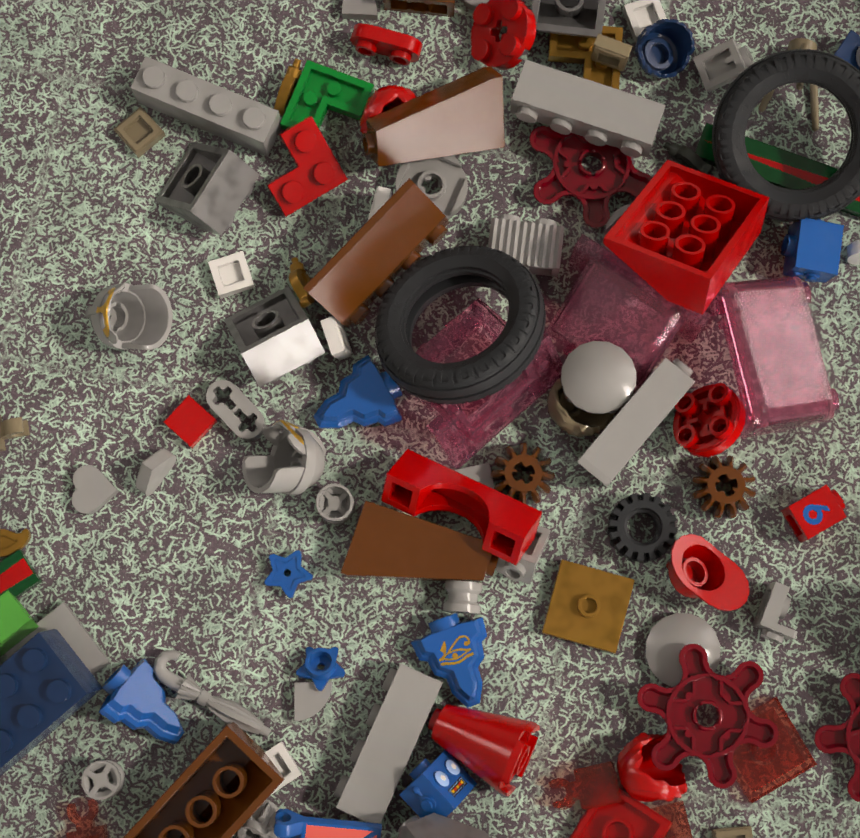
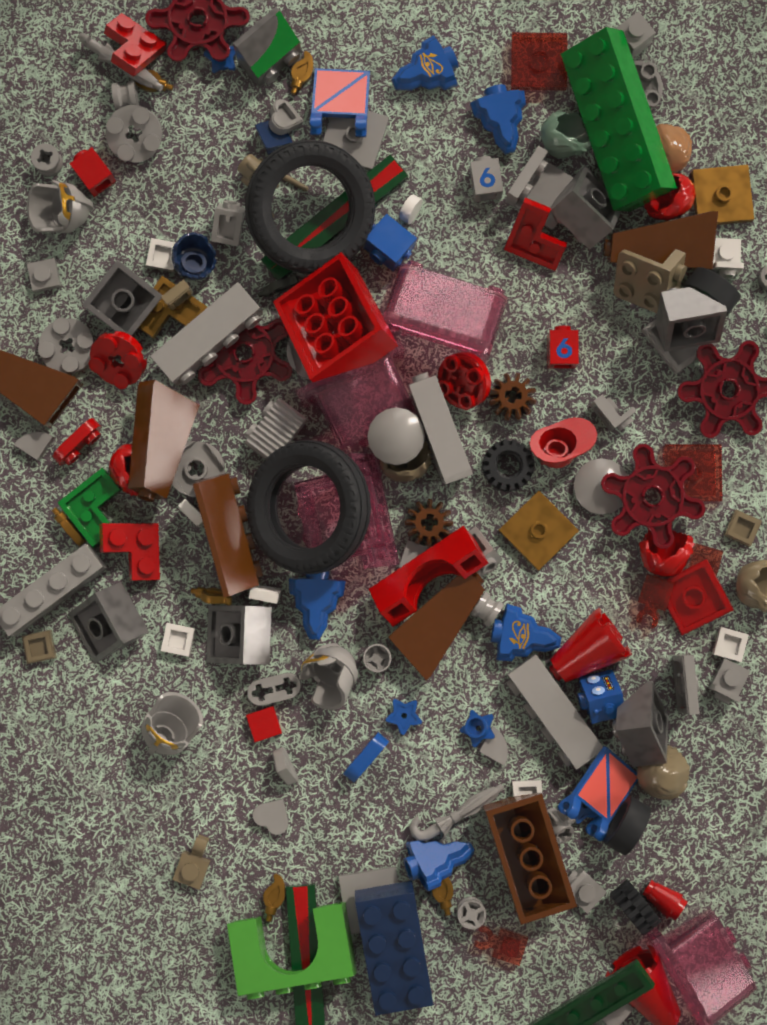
camera: 60 degrees left, 5 degrees up
none -> blue beam [343,732,389,783]
none -> pearl gold piece [432,877,454,916]

